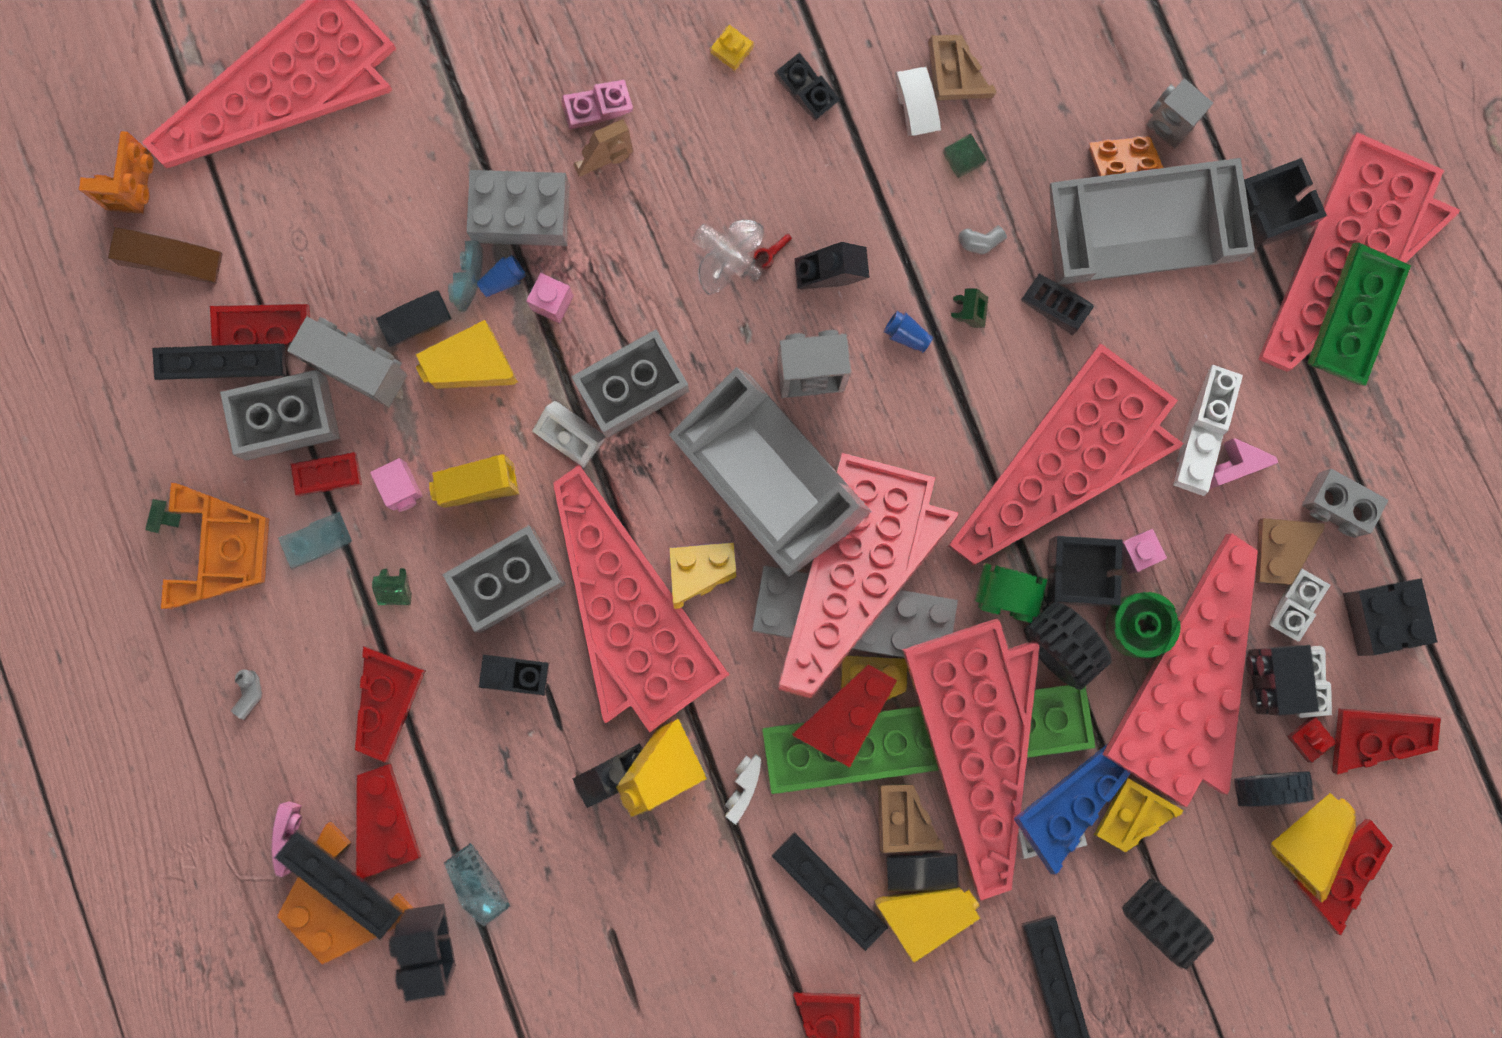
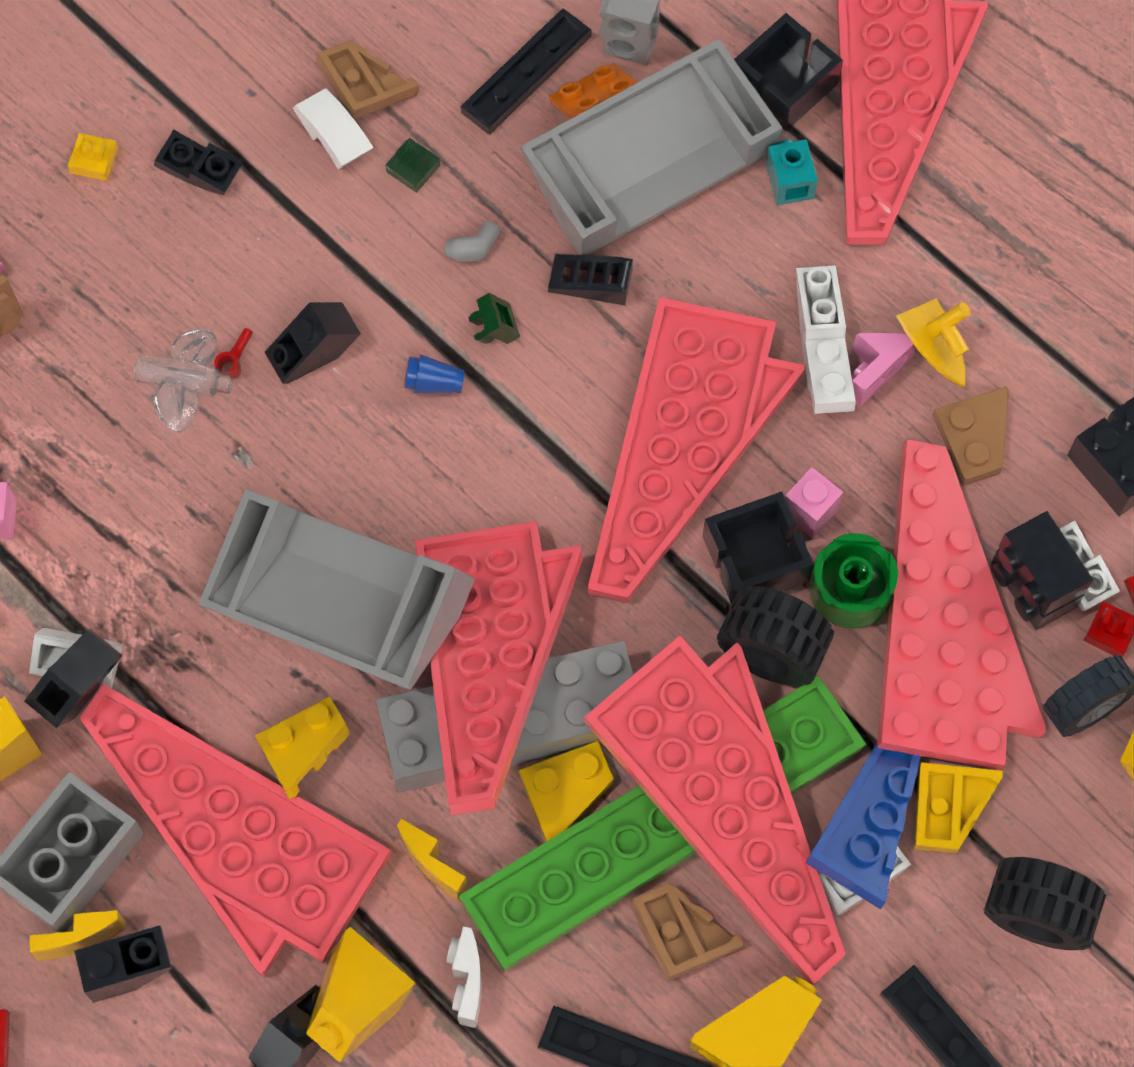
camera: 20 degrees left, 15 degrees down
light grey brick [571,329,689,439] -> none
light grey brick [777,330,851,398] -> none
red wing [791,664,897,768] -> none
black slope [887,852,959,891] -> none
green brick [974,563,1048,623] -> none
white slope [1269,568,1331,642] -> none
light grey brick [1302,469,1389,538] -> none
green tile [1307,243,1411,386] -> none
none -> black slope [24,629,123,728]
none -> yellow slope [30,910,125,961]
none -> yellow slope [397,818,467,901]
none -> black tile [460,8,591,135]
none -> teal brick [766,139,818,206]
none -> yellow shield [896,298,971,388]

